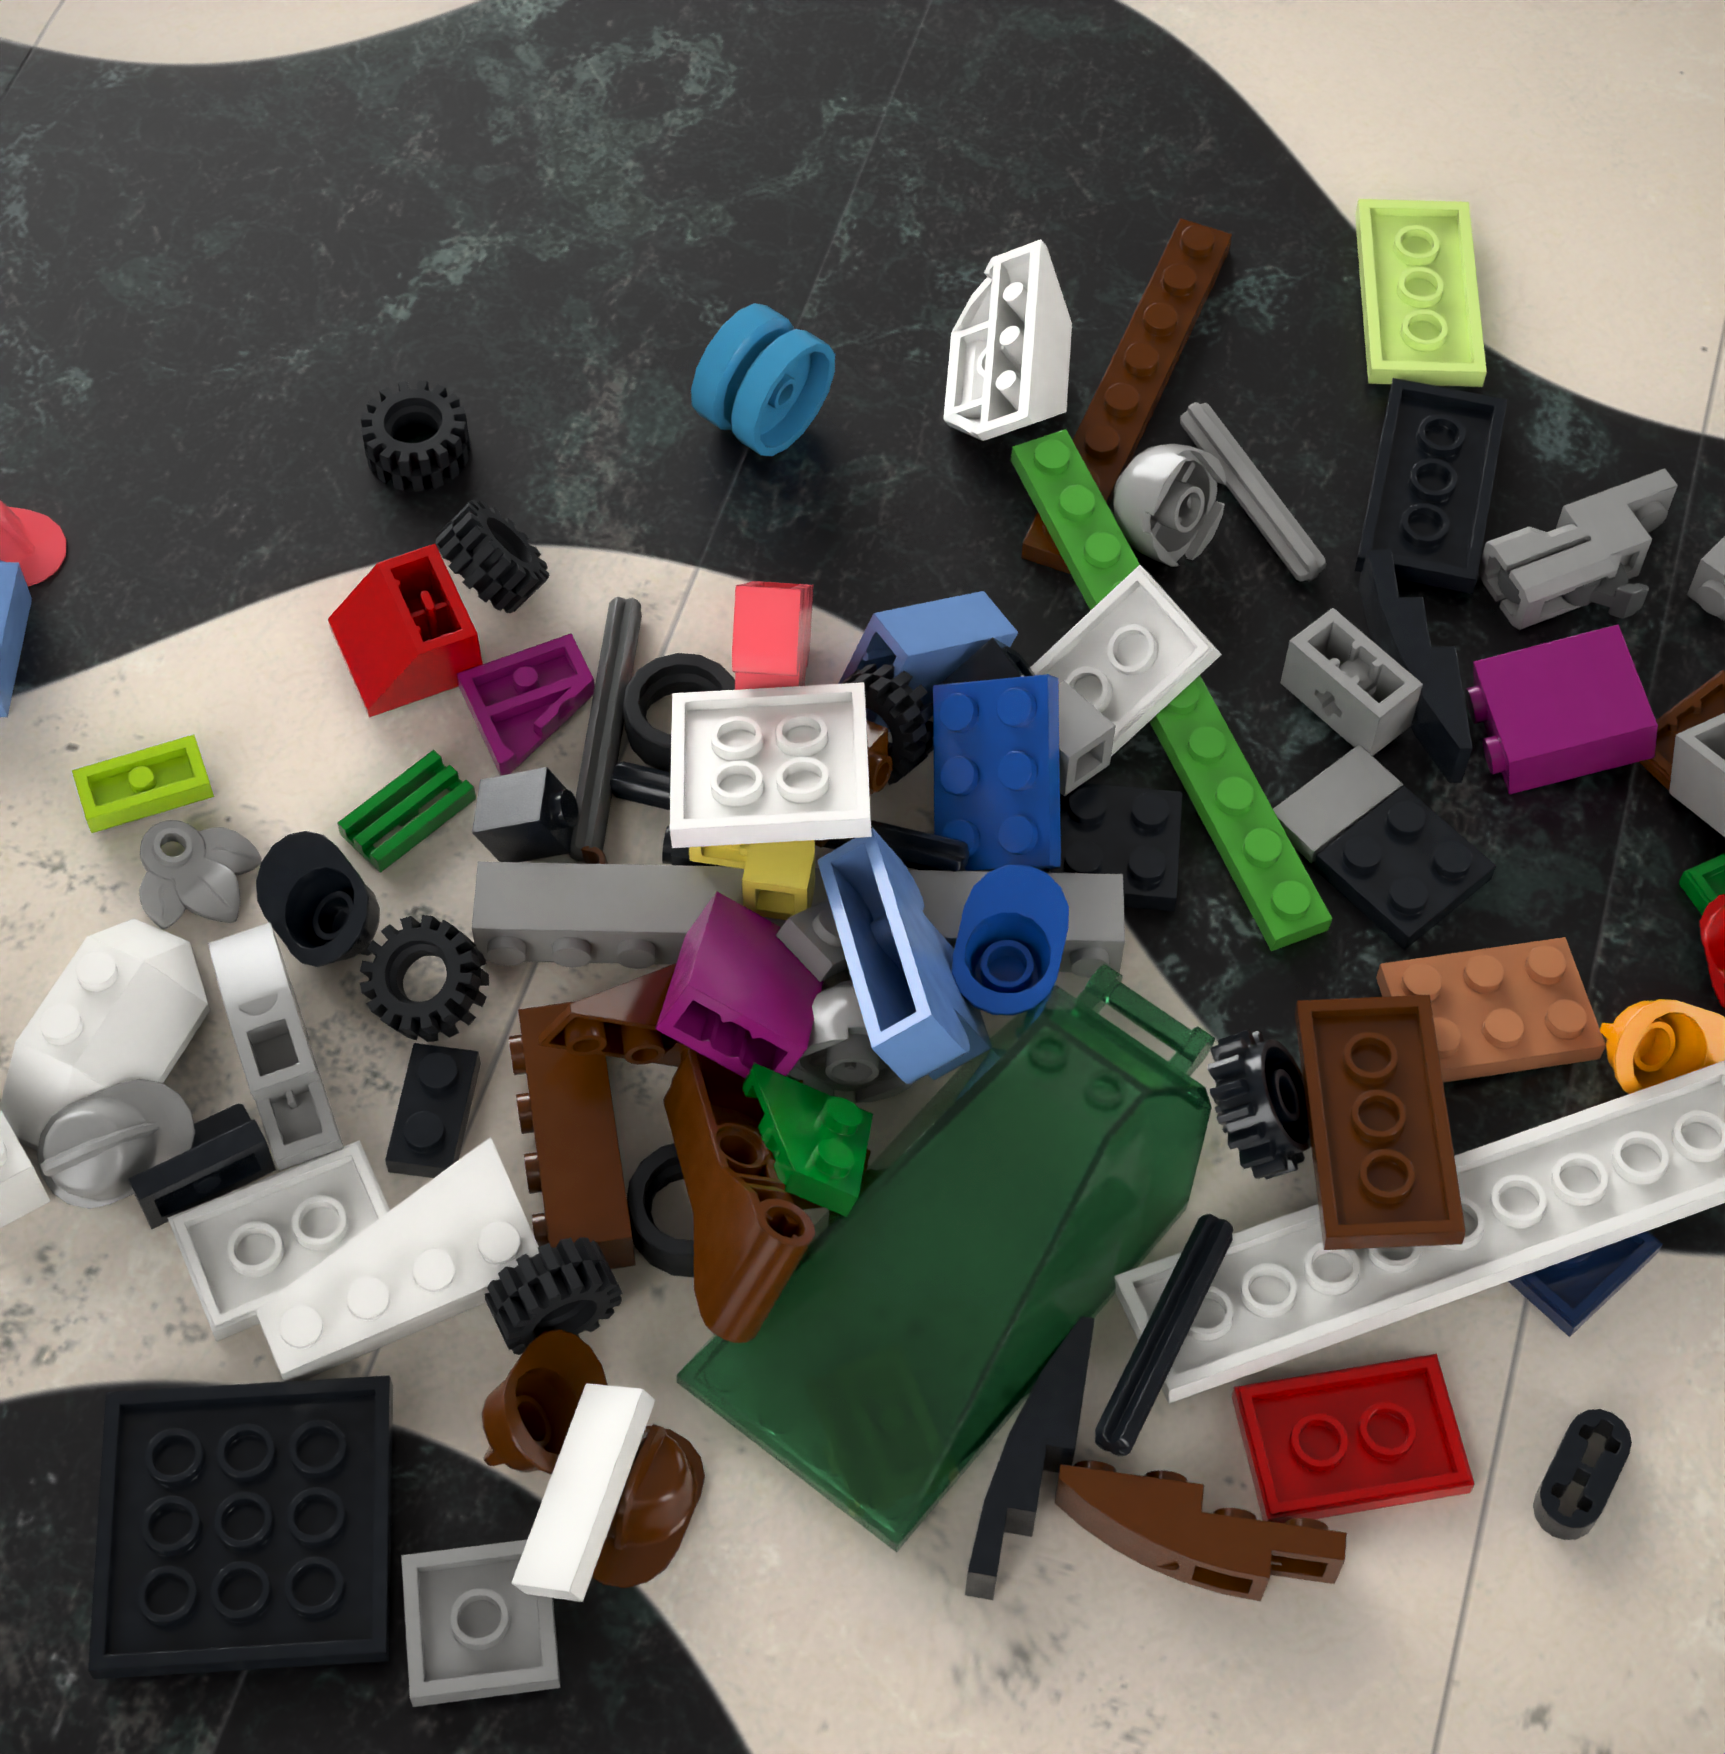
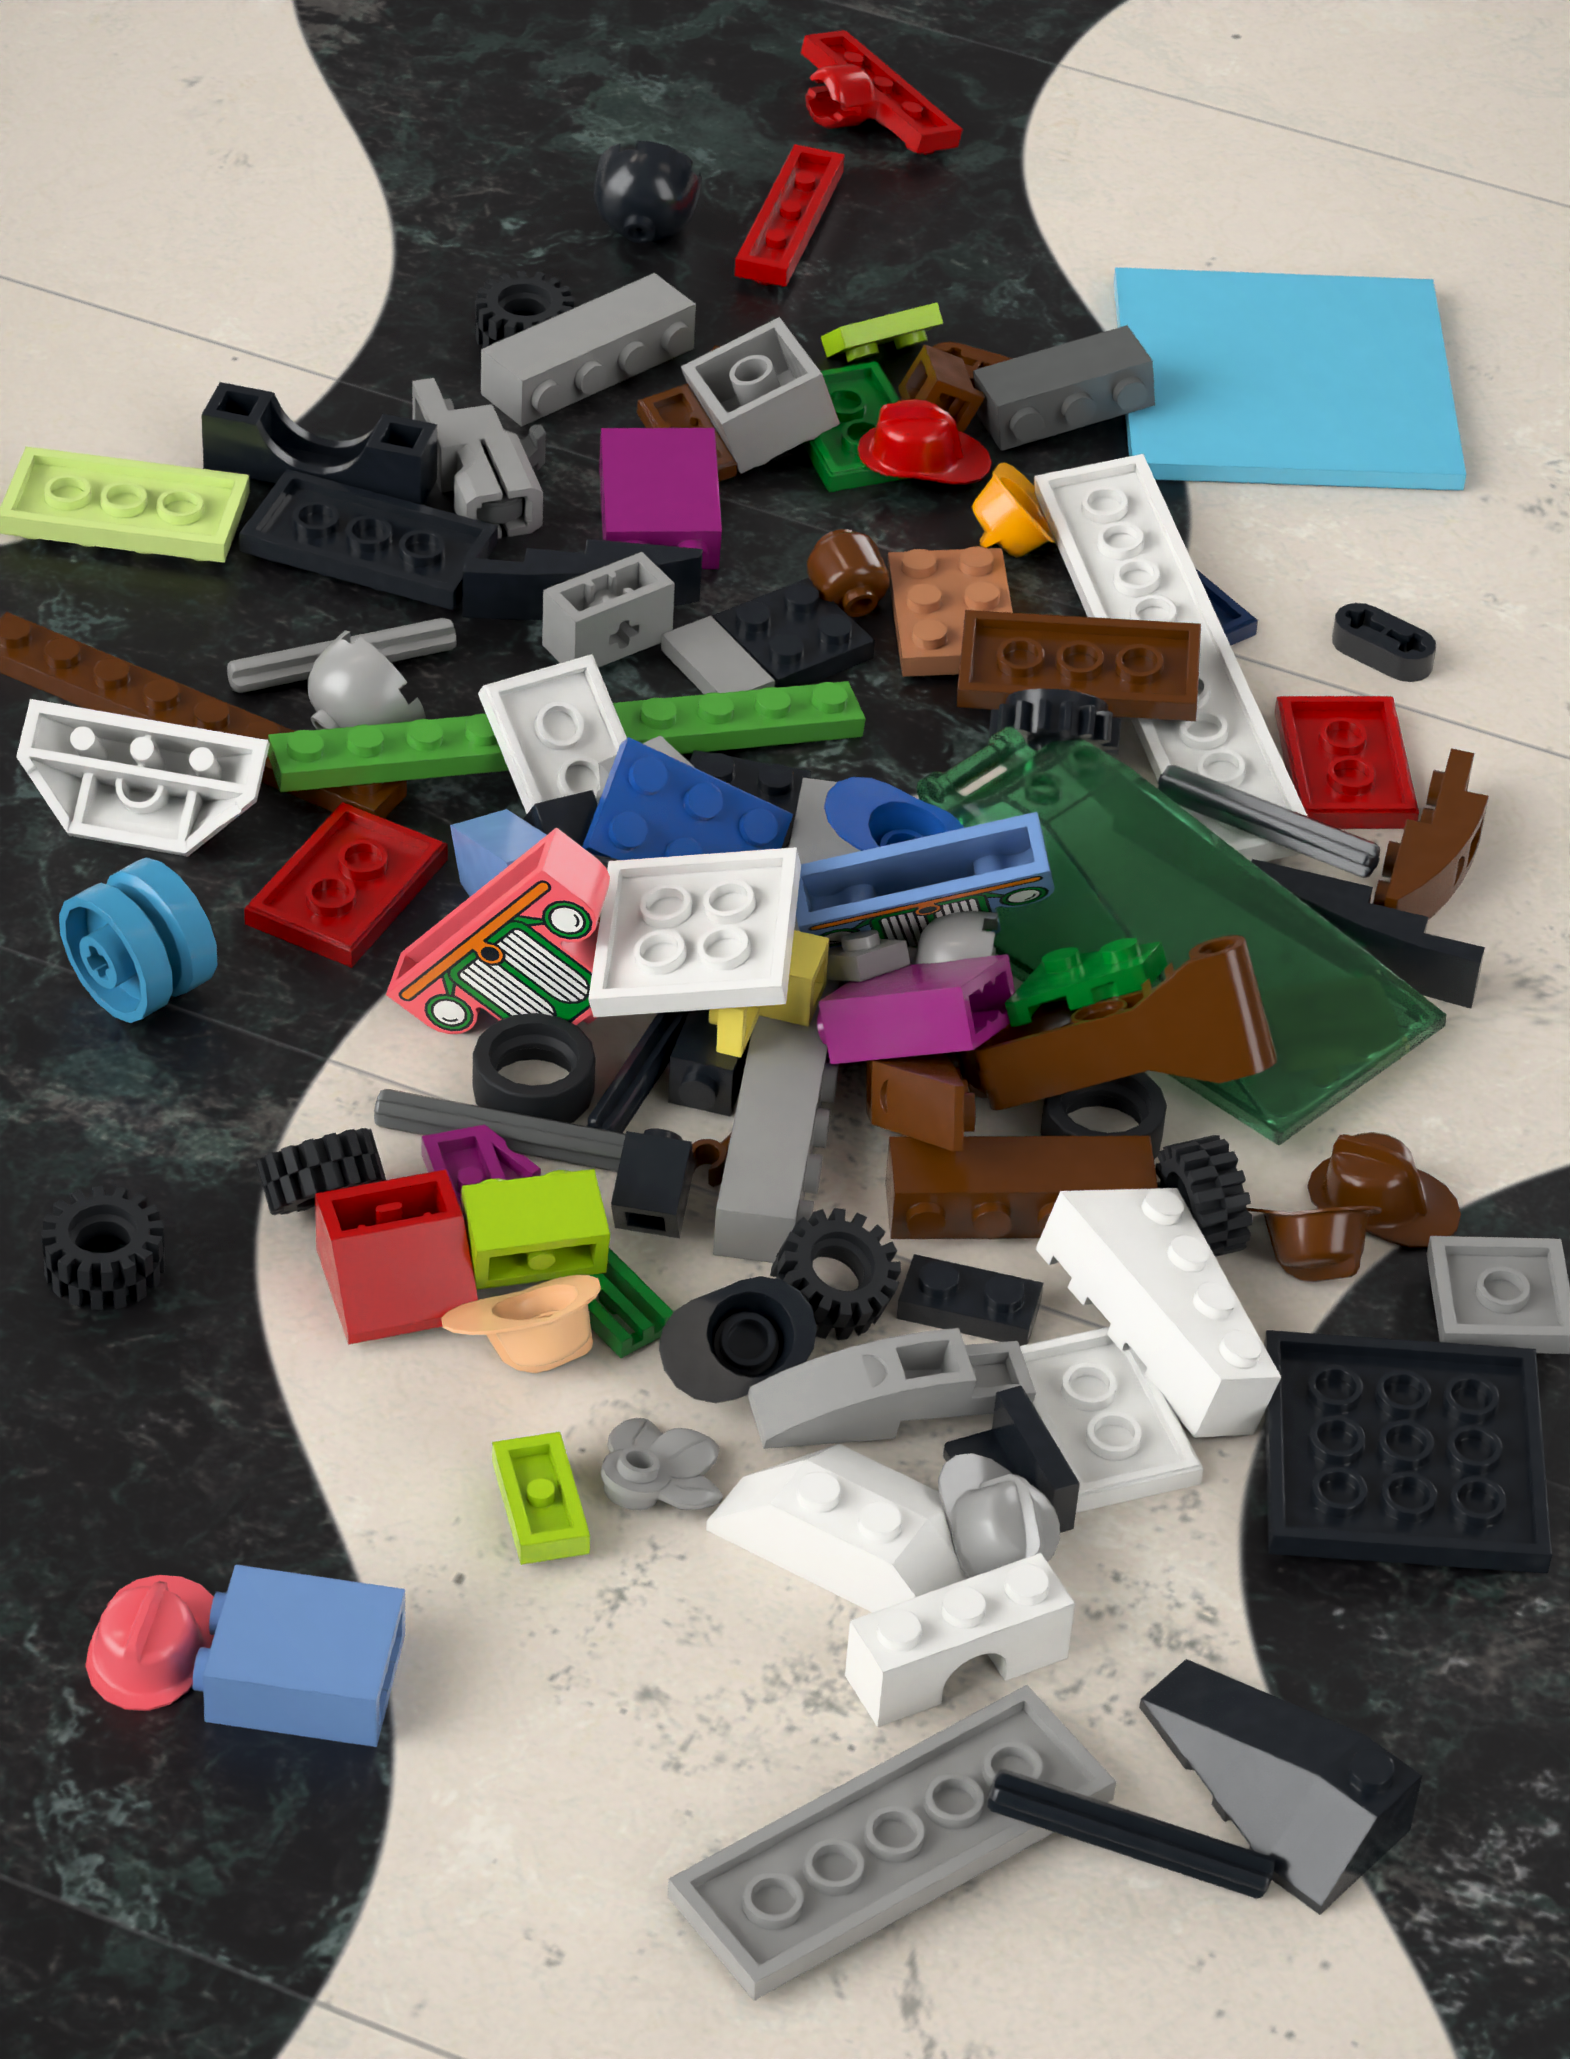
camera: 85 degrees left, 15 degrees down
white tile [511,1383,655,1602] -> none
none -> black arch [201,382,437,505]
none -> red tile [244,802,448,968]
none -> light nougat piece [441,1275,601,1373]
none -> lime brick [461,1169,610,1290]
none -> reddish brown head [807,529,890,617]

